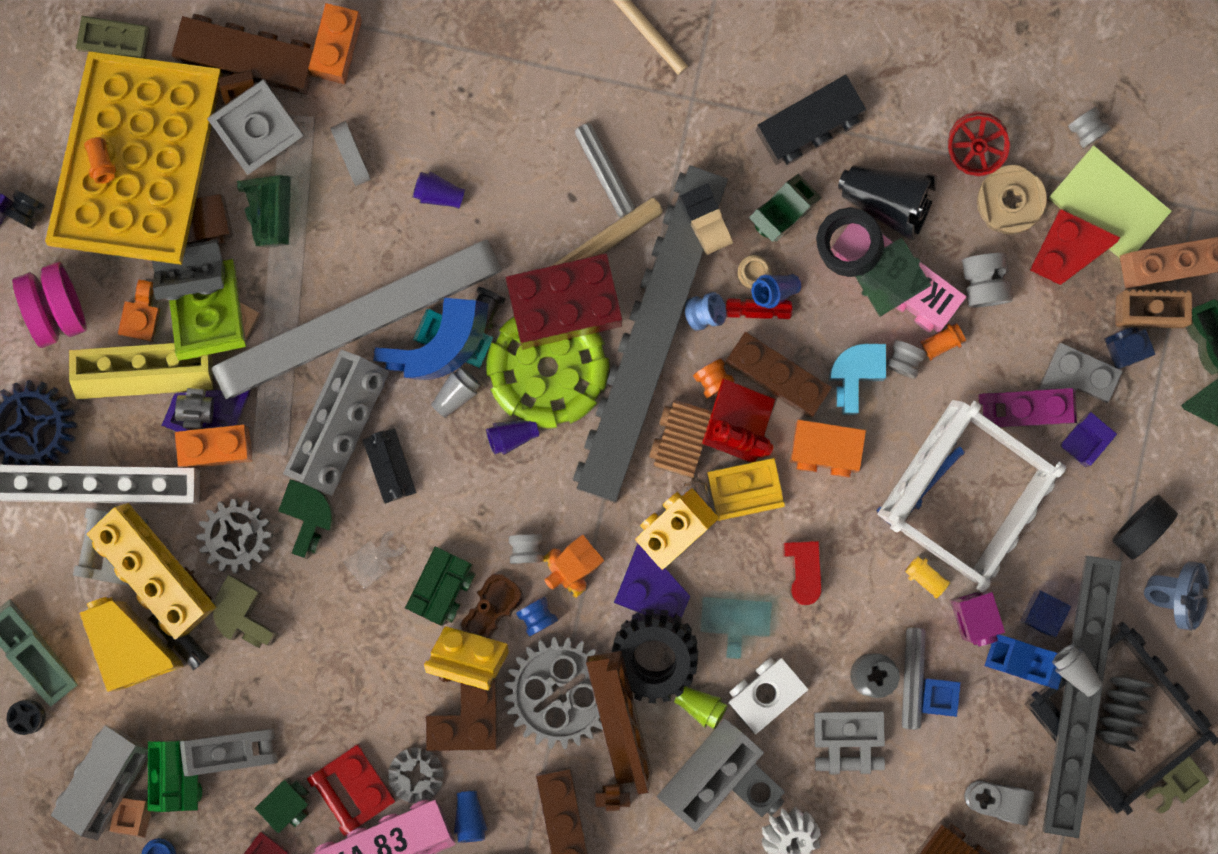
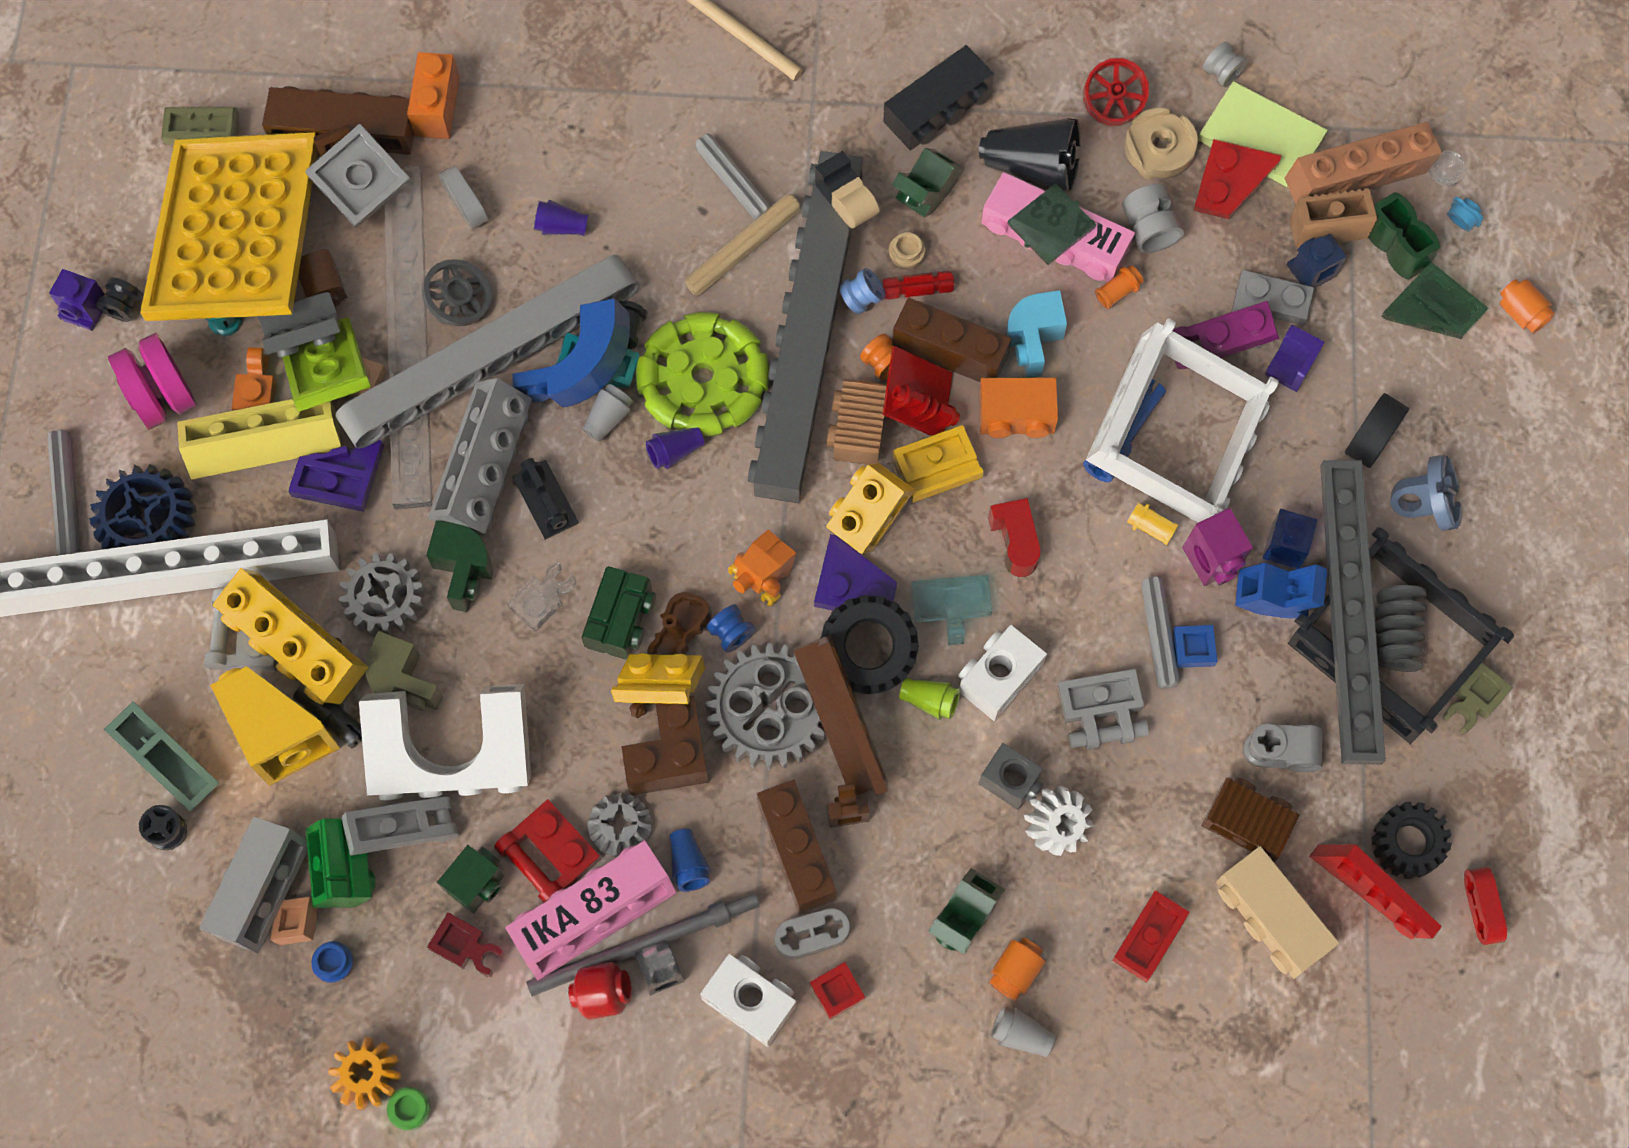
camera: 10 degrees left, 15 degrees down
orange pin [84,137,116,184] -> none
flat silver gear [175,388,214,430] -> none
orange brick [175,425,253,468] -> none
clear green wing [237,175,291,248] -> none
dark red brick [506,253,622,350] -> none
light grey wheel [509,534,544,564] -> none
light grey brick [656,718,764,832] -> none
blue cone [751,274,801,309] -> none
black tyre [816,207,884,277] -> none
dark grey piece [850,653,900,698] -> none
light grey wheel [886,340,927,379] -> none
light grey cone [1052,644,1103,697] -> none
none -> white arch [359,684,531,800]
none -> dark grey wheel [422,259,492,326]

